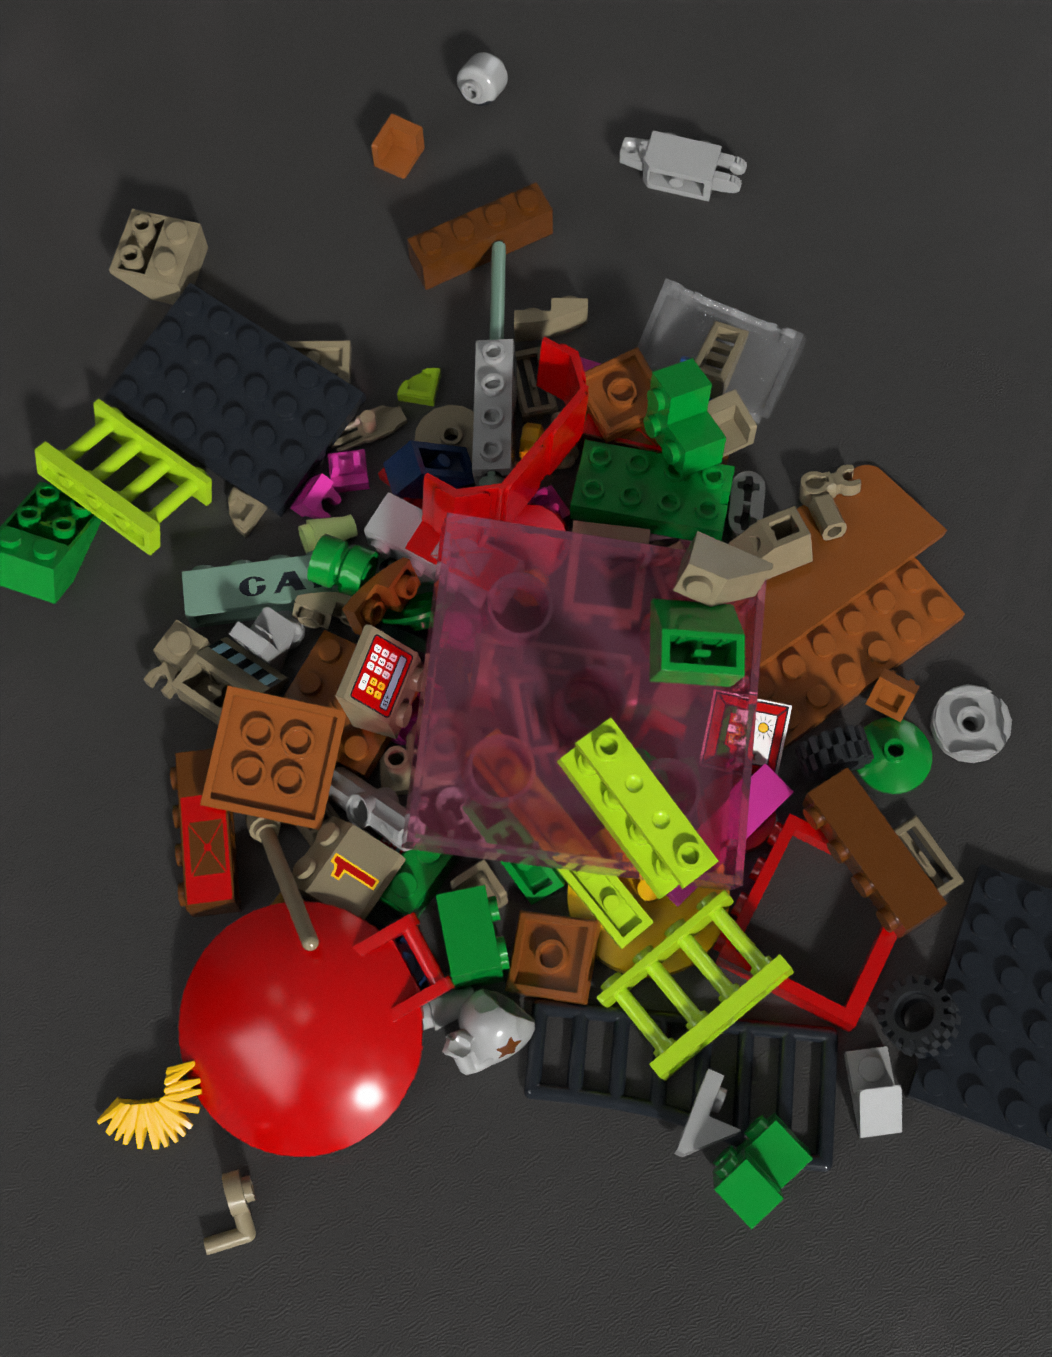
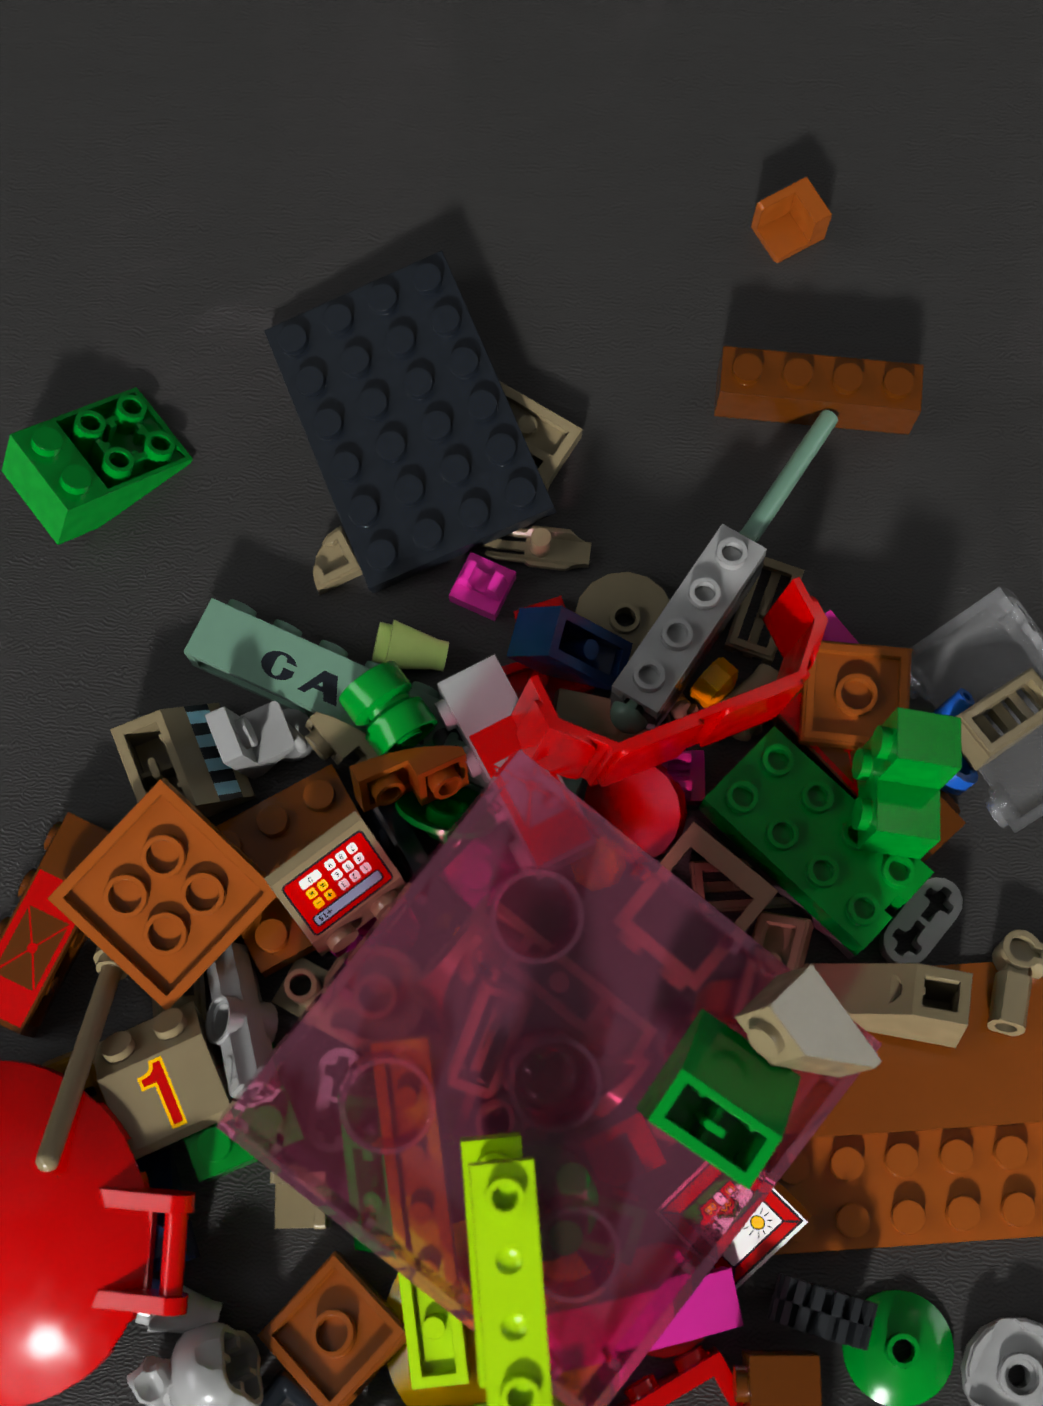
camera: 30 degrees right, 5 degrees up
lime fence [35,399,212,556] -> none
dark tan slope [109,209,208,305] -> none
dark tan brick [143,619,210,699] -> none
dark pink tile [290,473,342,519] -> none
lime tile [397,368,441,406] -> none
green brick [436,885,510,989] -> none
light grey head [457,52,508,106] -> none
dark tan slope [514,296,588,342] -> none
dark tan panel [707,389,757,457] -> none
dark orange tile [865,668,920,722] -> none

